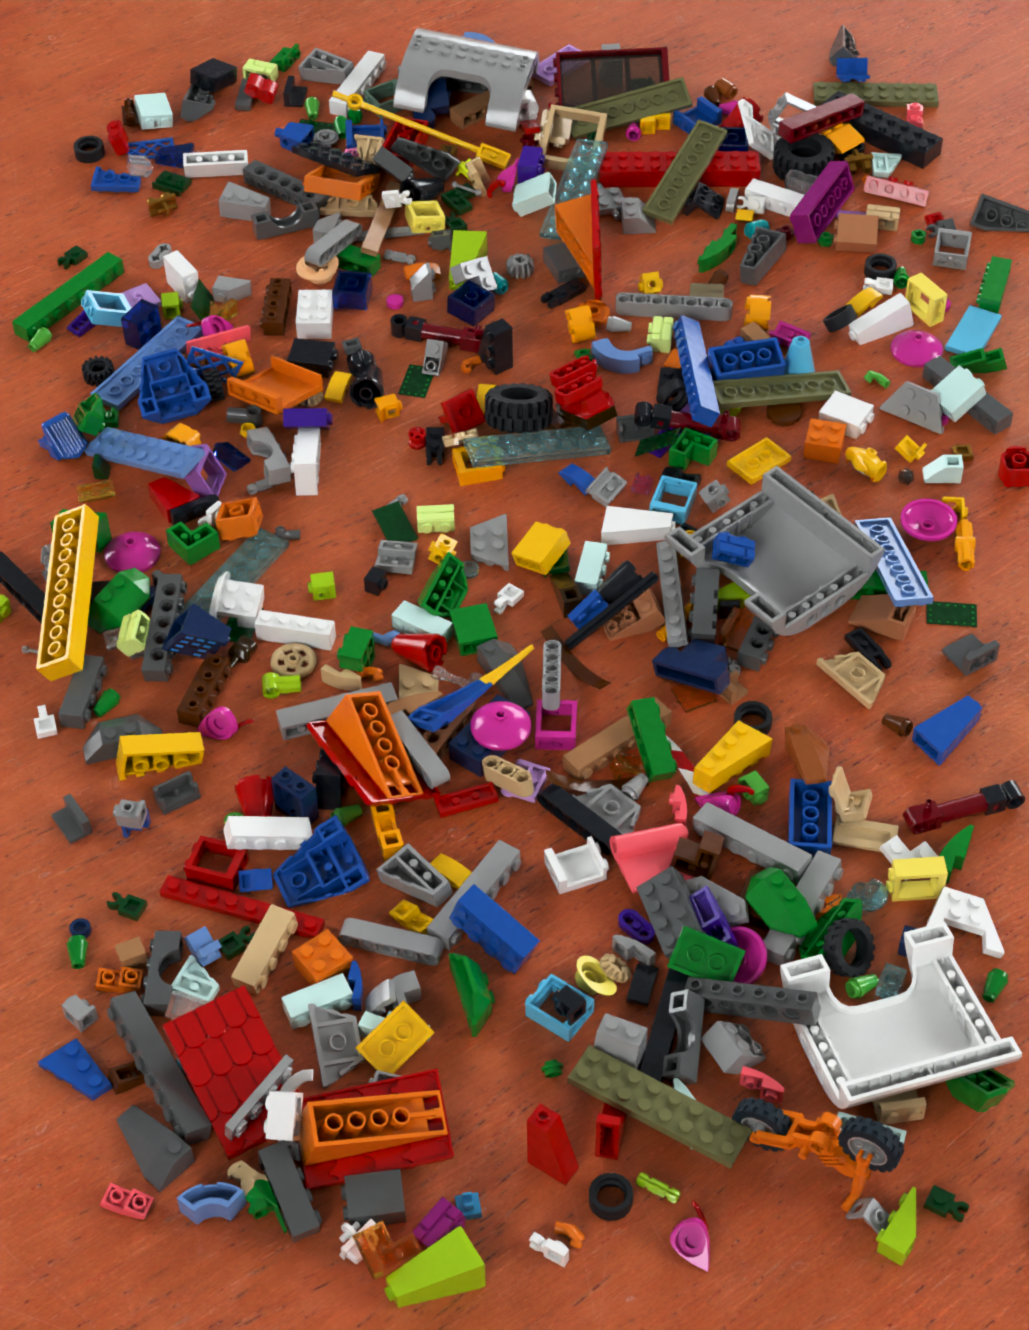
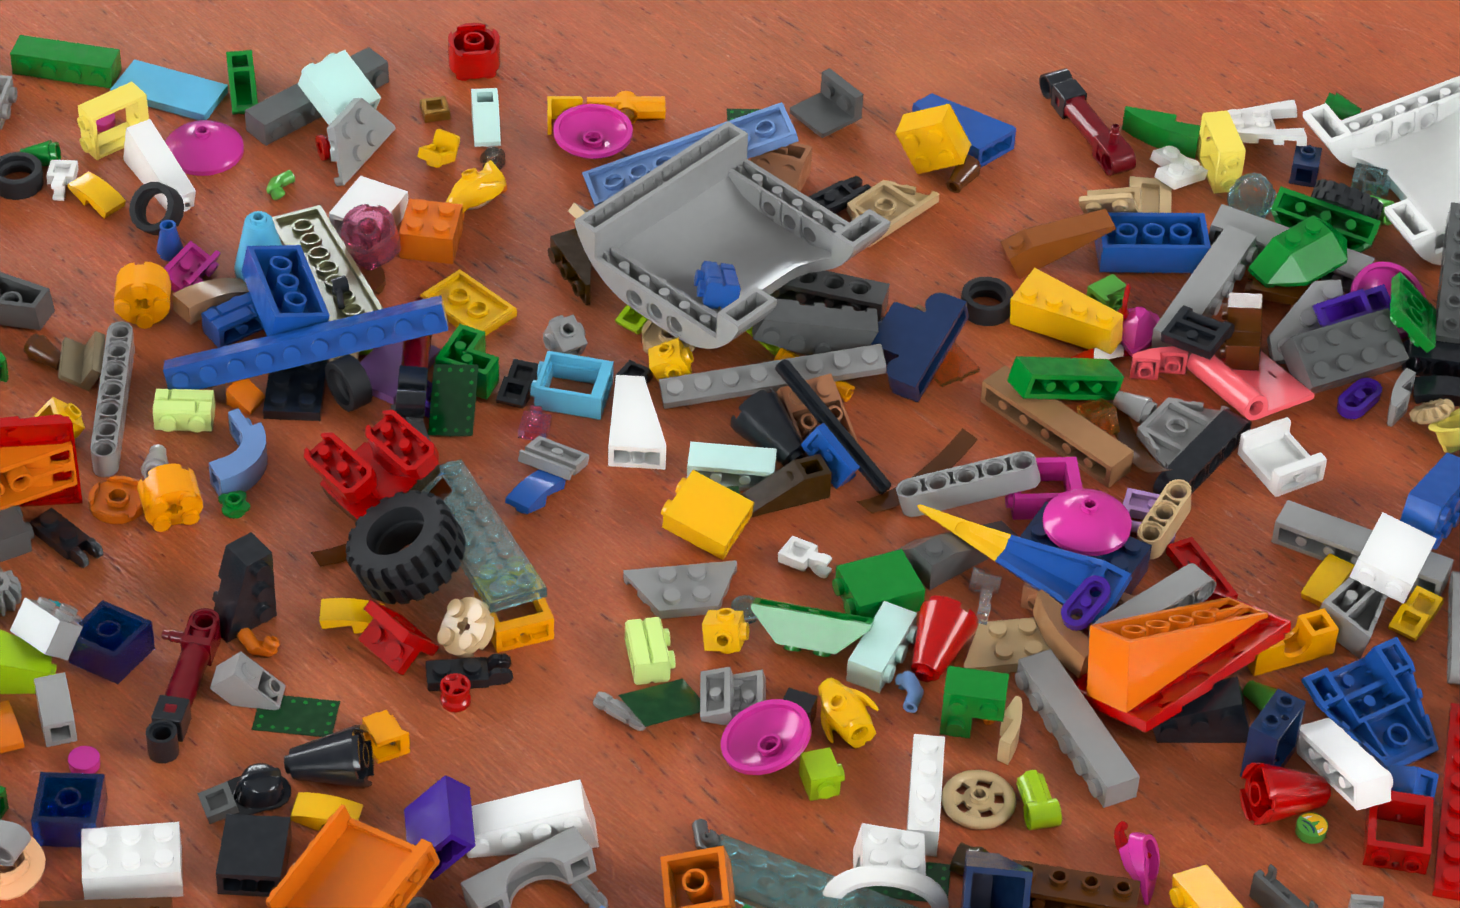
camera: 100 degrees left, 5 degrees down
none -> blue cone [156,220,184,261]
none -> black hand [331,275,349,309]
none -> clear pink brick [341,204,401,270]
none -> dark pink dish [721,699,812,775]
none -> yellow animal [818,677,879,749]
none -> yellow brick [895,103,971,174]
none -> dark purple plate [1061,575,1111,631]
none -> black plate [1161,305,1235,360]
none -> white brick [1349,512,1436,604]

